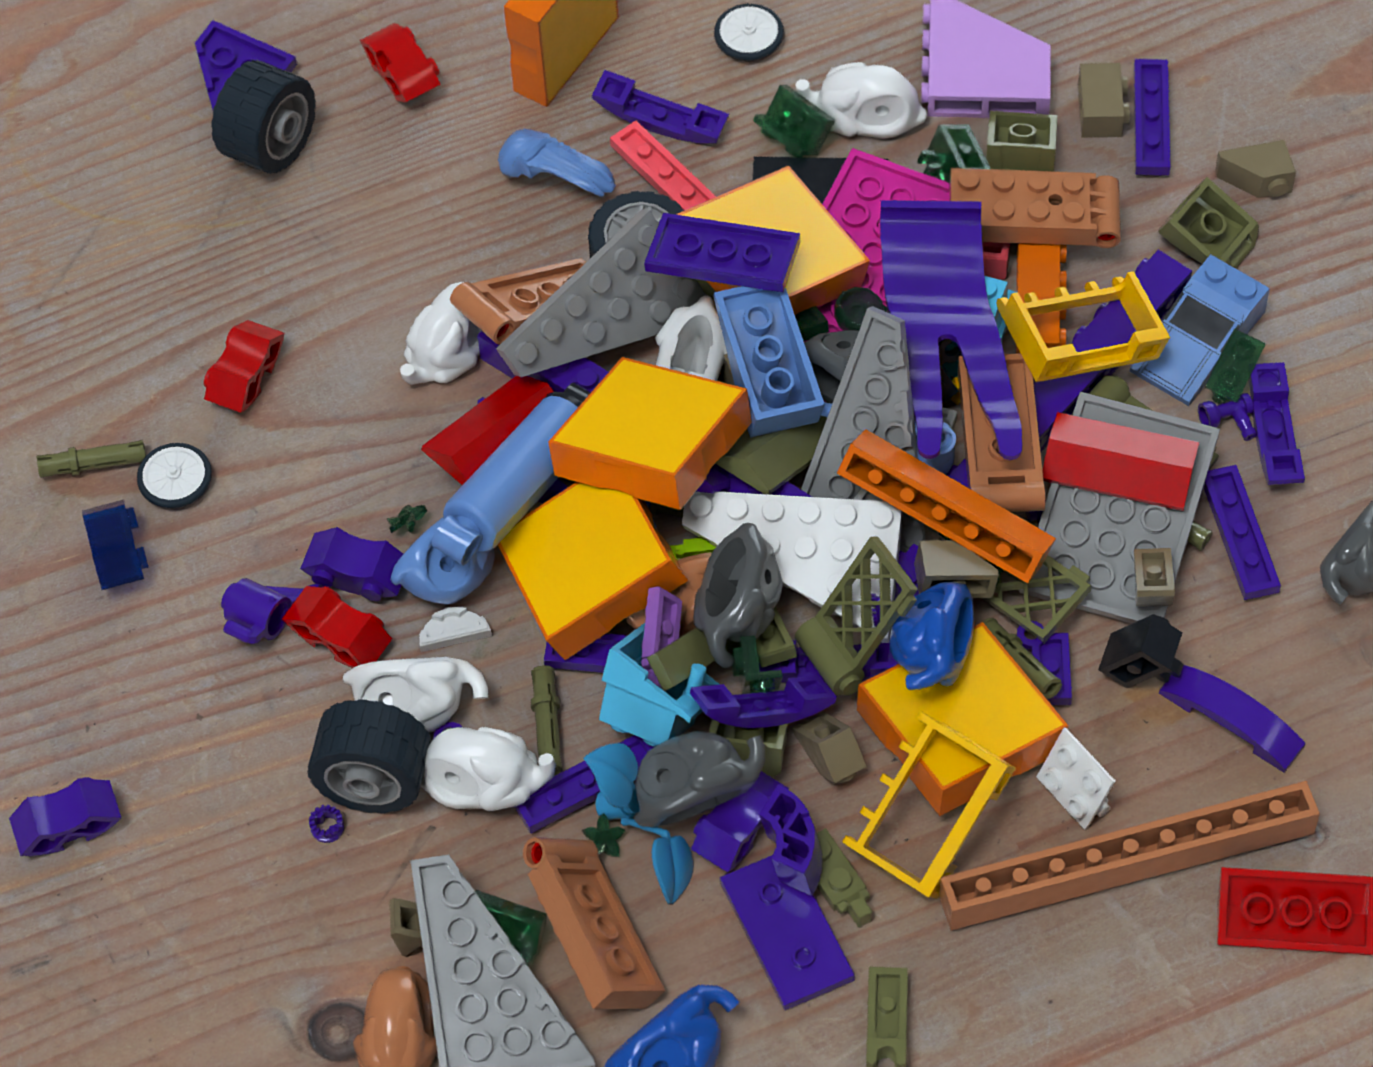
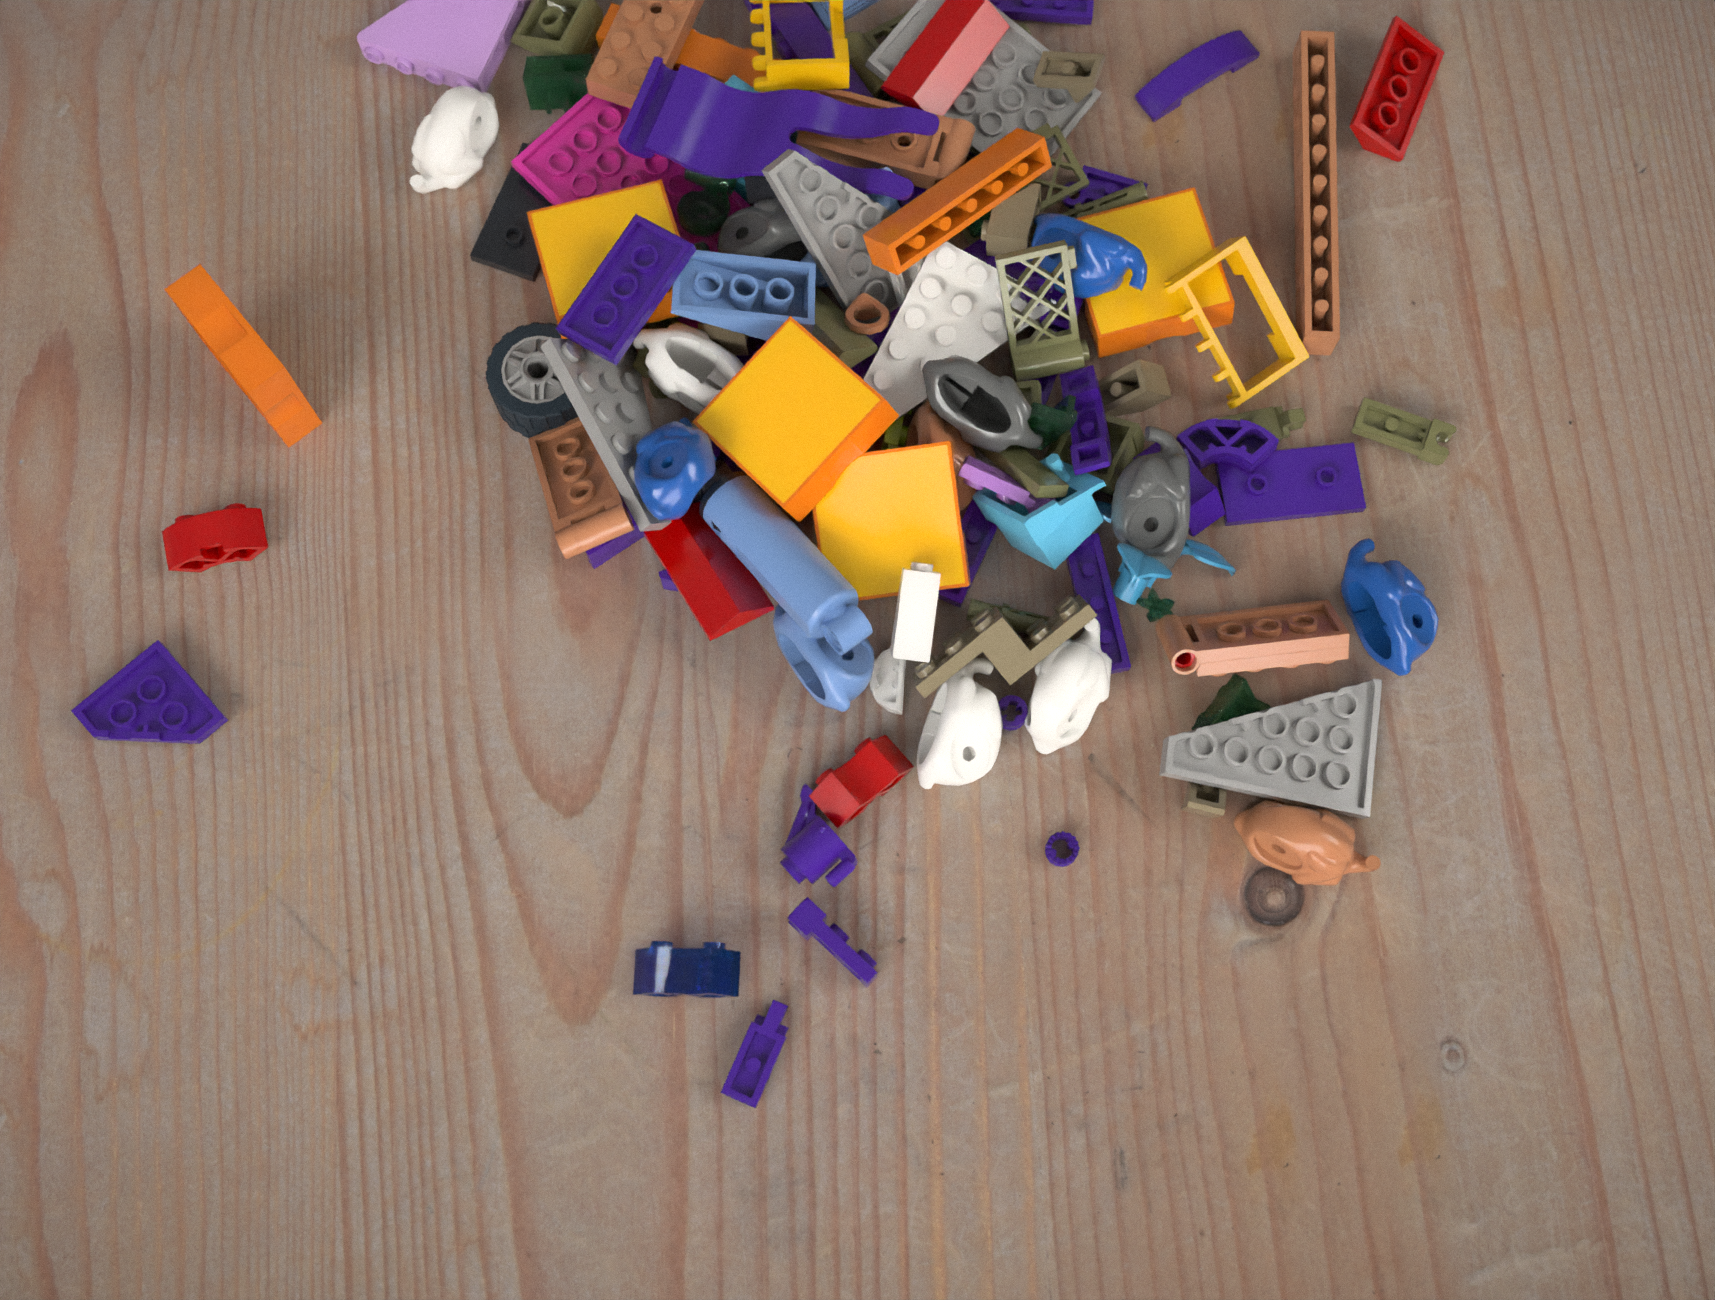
camera: 75 degrees left, 15 degrees up
dark purple brick [9,777,122,856] -> none
olive pin [36,440,146,478] -> none
white wheel [137,443,212,508] -> none
red brick [204,320,285,413] -> none
black wheel [211,60,316,174] -> none
dark purple brick [300,527,403,601] -> none
black wheel [307,699,431,813] -> none
clear green plant [386,505,427,533] -> none
white piece [400,282,481,385] -> none
medium blue hair [498,129,616,197] -> none
dark purple slope [592,70,729,143] -> none
coral plate [610,120,716,211] -> none
white wheel [714,3,784,61] -> none
clear green bracket [753,85,835,157] -> none
white hinge [1036,728,1115,830] -> none
black brick [1098,614,1184,688] -> none
none -> blue piece [634,417,716,520]
none -> dark purple hinge [721,1000,789,1108]
none -> dark purple plate [787,897,878,987]
none -> nougat piece [844,293,890,335]
none -> white slope [890,562,941,662]
none -> dark tan bracket [913,594,1097,698]

